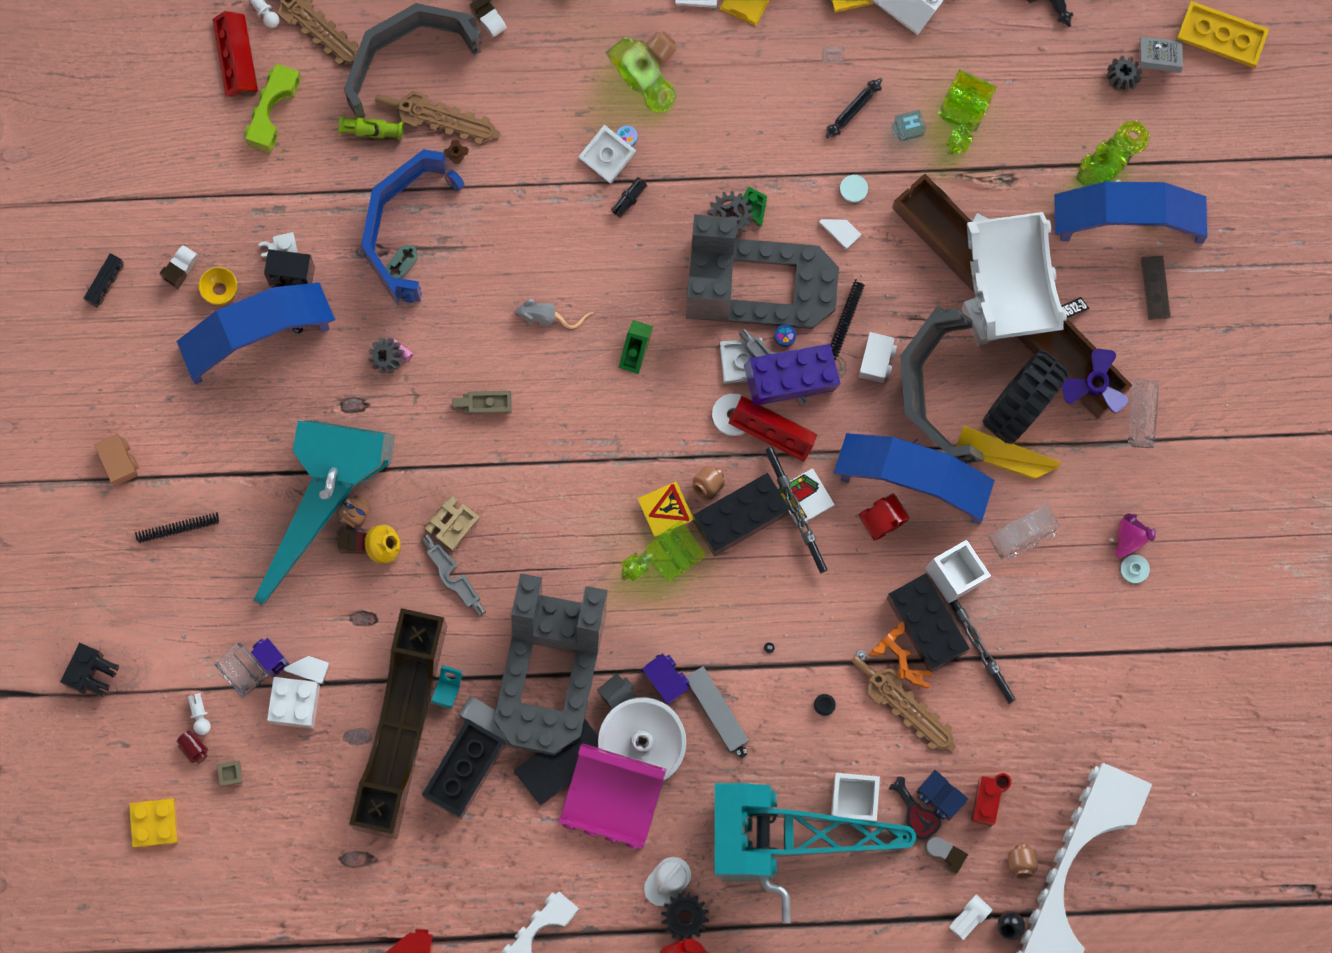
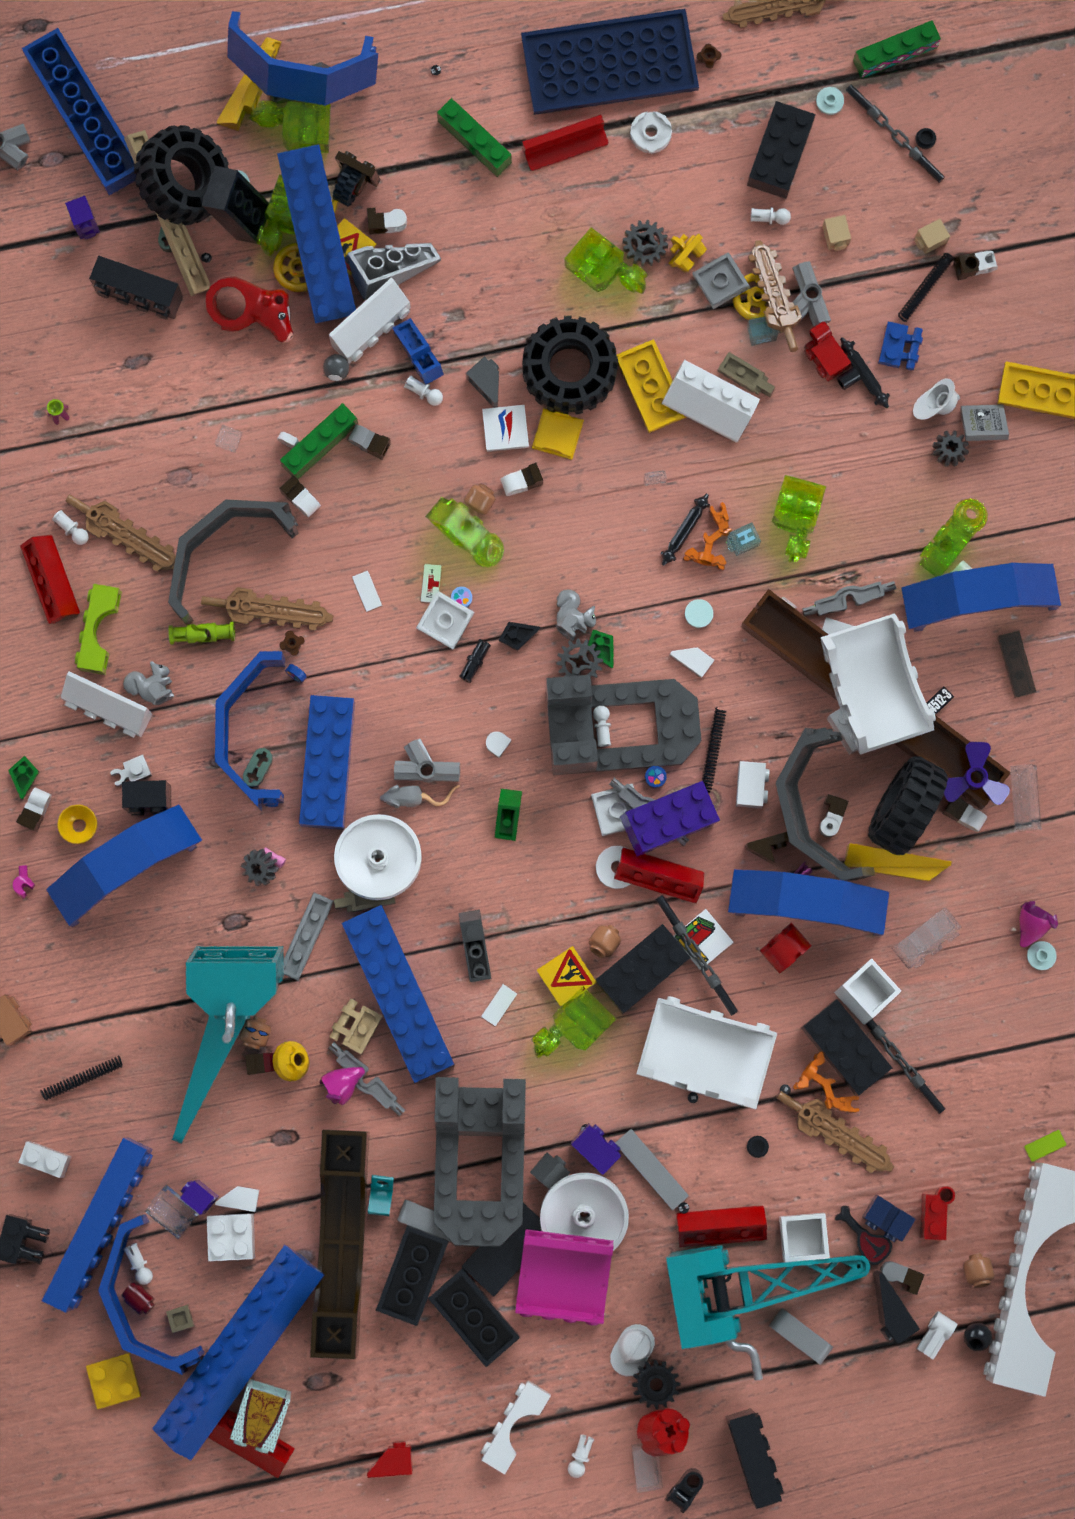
camera: 10 degrees left, 5 degrees up
none -> green piece [8,756,39,800]
none -> dark pink piece [13,865,35,899]
none -> white brick [18,1141,72,1178]
none -> blue brick [42,1138,153,1313]
none -> white slope [61,671,152,738]
none -> blue panel [98,1214,205,1375]
none -> light grey animal [123,661,175,705]
none -> blue brick [152,1245,324,1460]
none -> red panel [208,1409,295,1478]
none -> slope [230,1379,291,1453]
none -> light grey tile [284,892,334,981]
none -> blue brick [299,695,355,830]
none -> dark pink hat [319,1067,365,1105]
none -> white dish [334,814,422,900]
none -> blue brick [342,905,455,1083]
none -> white sticker [352,570,382,612]
none -> light grey piece [394,739,460,783]
none -> white sticker [421,564,441,602]
none -> black brick [428,1268,520,1367]
none -> dark grey slope [458,909,492,982]
none -> white sticker [481,984,517,1026]
none -> white tile [486,732,512,758]
none -> black piece [499,622,540,651]
none -> leg [500,462,543,496]
none -> light grey animal [556,589,596,642]
none -> white pin [593,706,611,747]
none -> white panel [637,996,777,1109]
none -> red panel [676,1206,767,1248]
none -> orange piece [683,502,732,570]
none -> dark brown slope [745,832,789,864]
none -> light grey beam [769,1308,833,1365]
none -> light grey piece [802,581,896,617]
none -> leg [819,794,849,837]
none -> black slope [873,1270,920,1344]
none -> white piece [913,378,960,420]
none -> leg [942,797,987,832]
none -> lime sticker [1024,1130,1066,1162]

